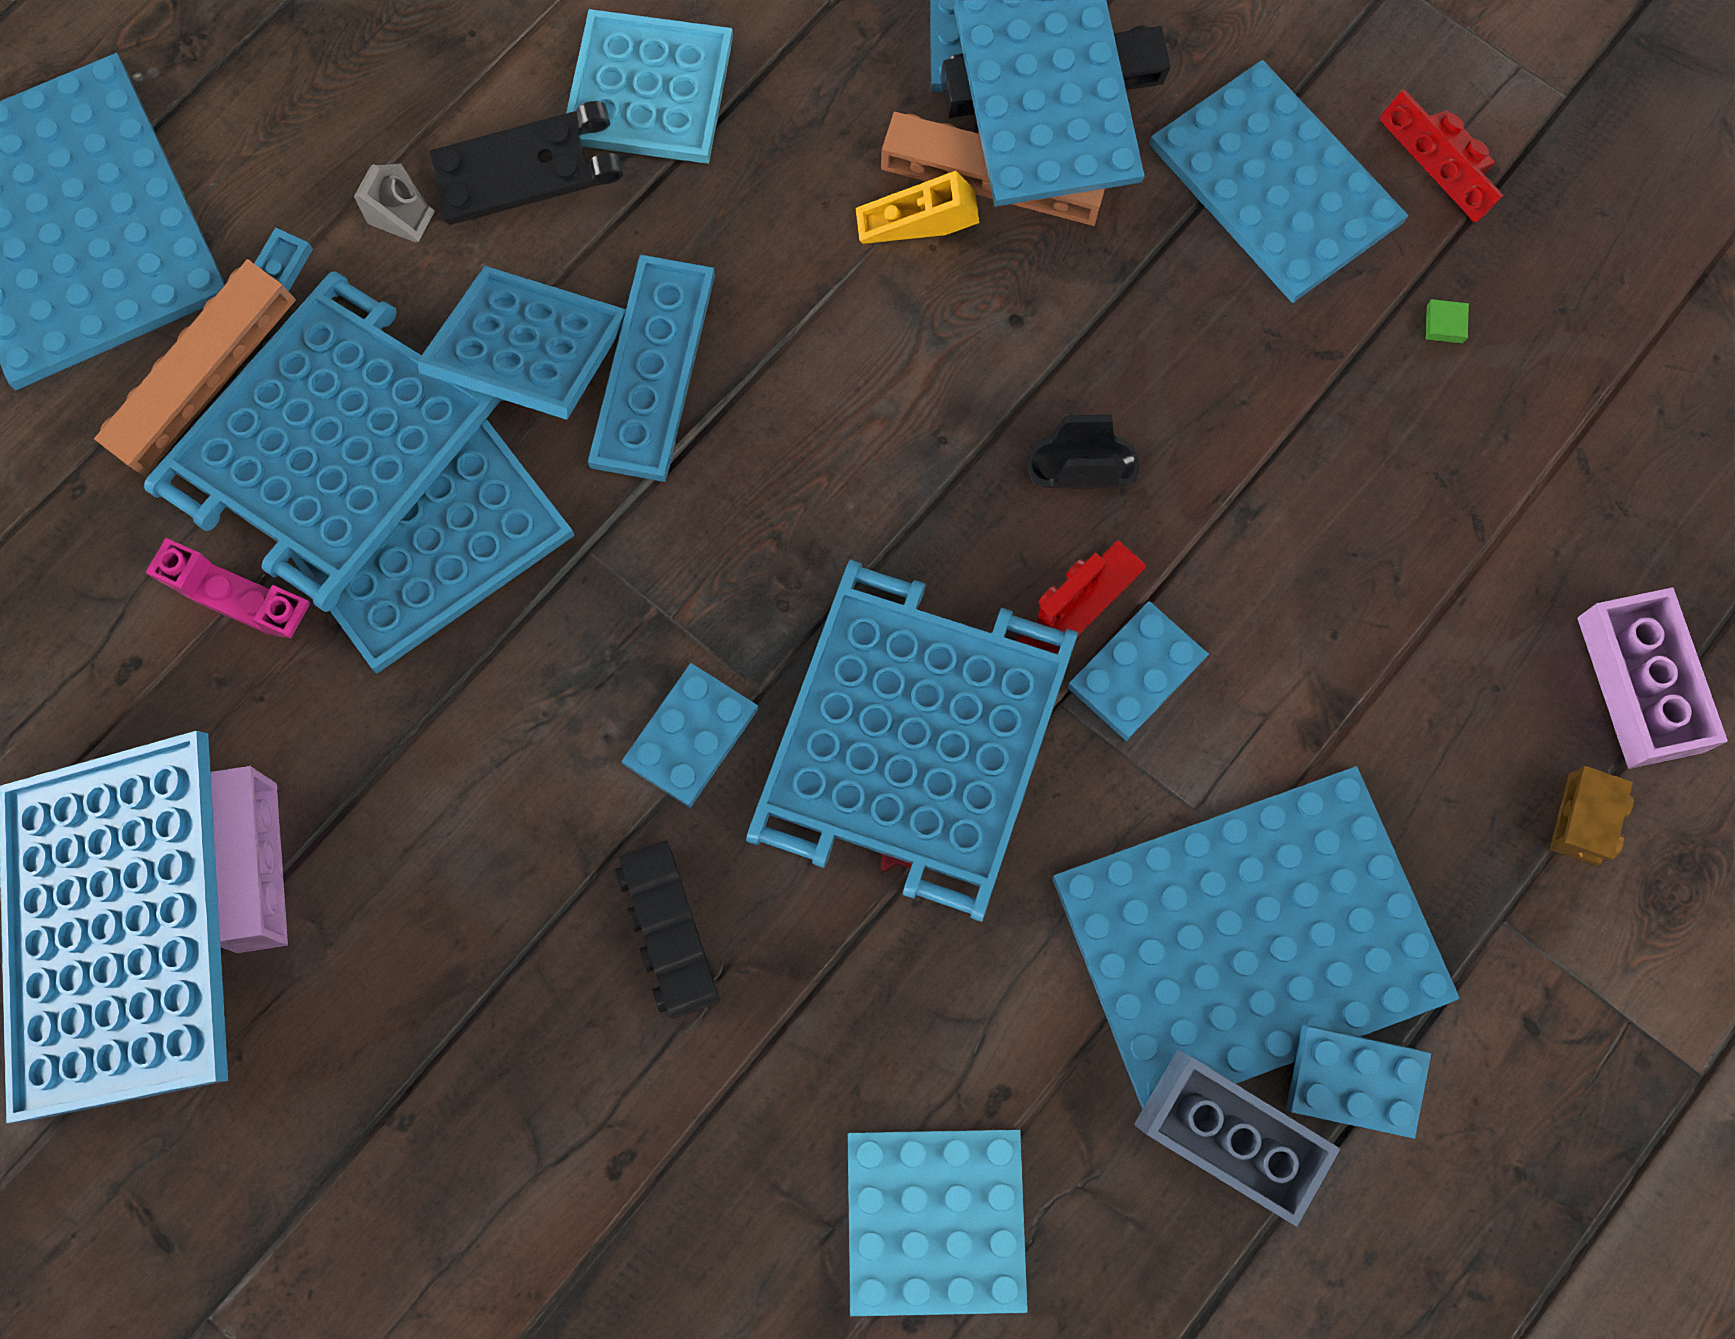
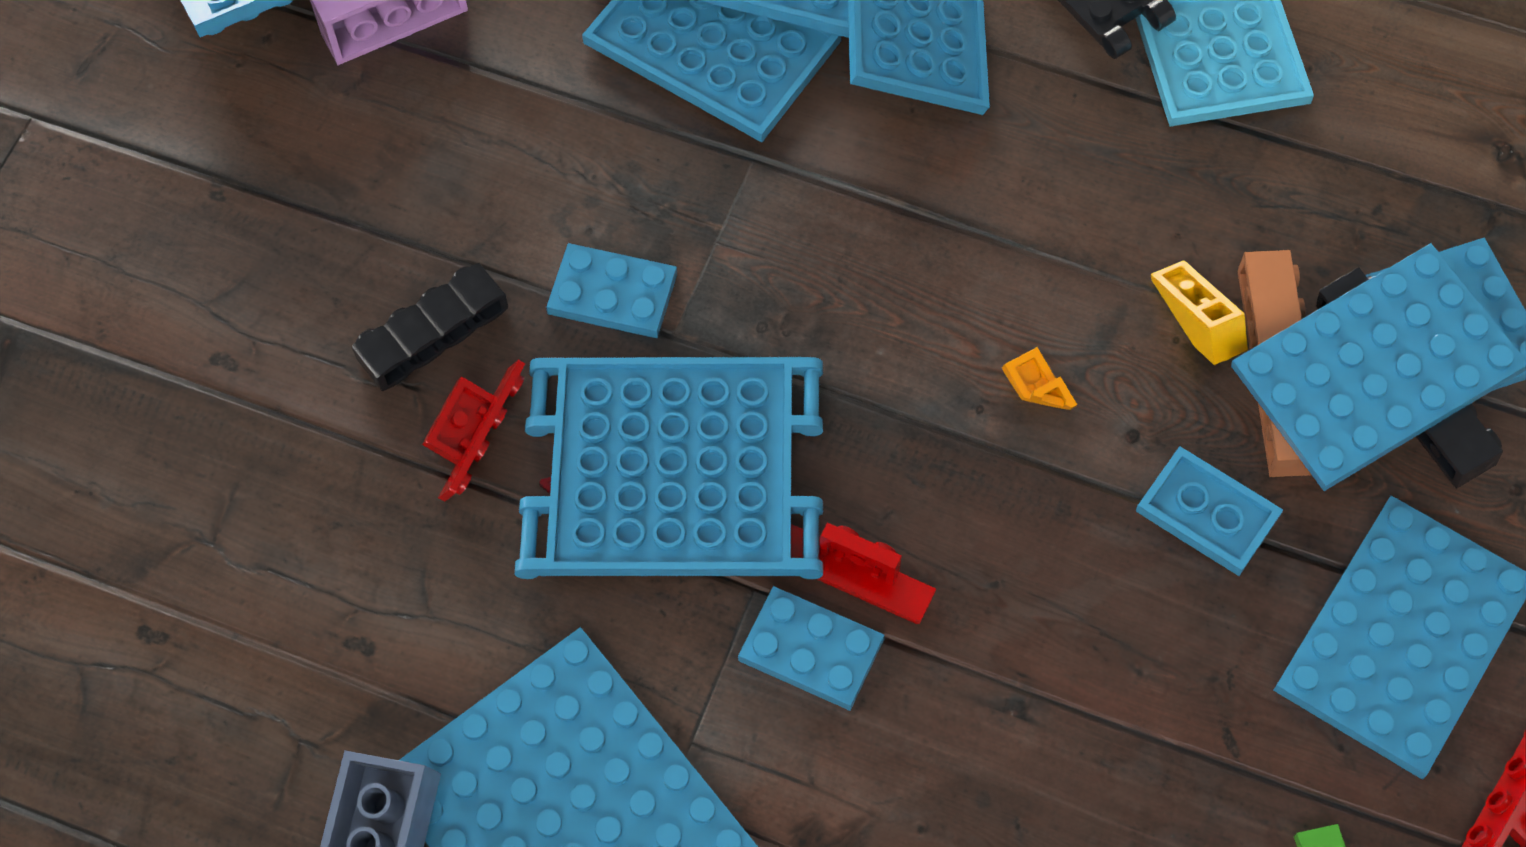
camera: 75 degrees right, 10 degrees down
dark azure plate [588,255,715,482] -> none
medium azure plate [848,1130,1027,1316] -> none
black piece [1027,415,1139,489] -> none
none -> red bracket [422,359,525,502]
none -> light orange slope [1002,347,1077,410]
none -> dark azure plate [1136,446,1283,576]

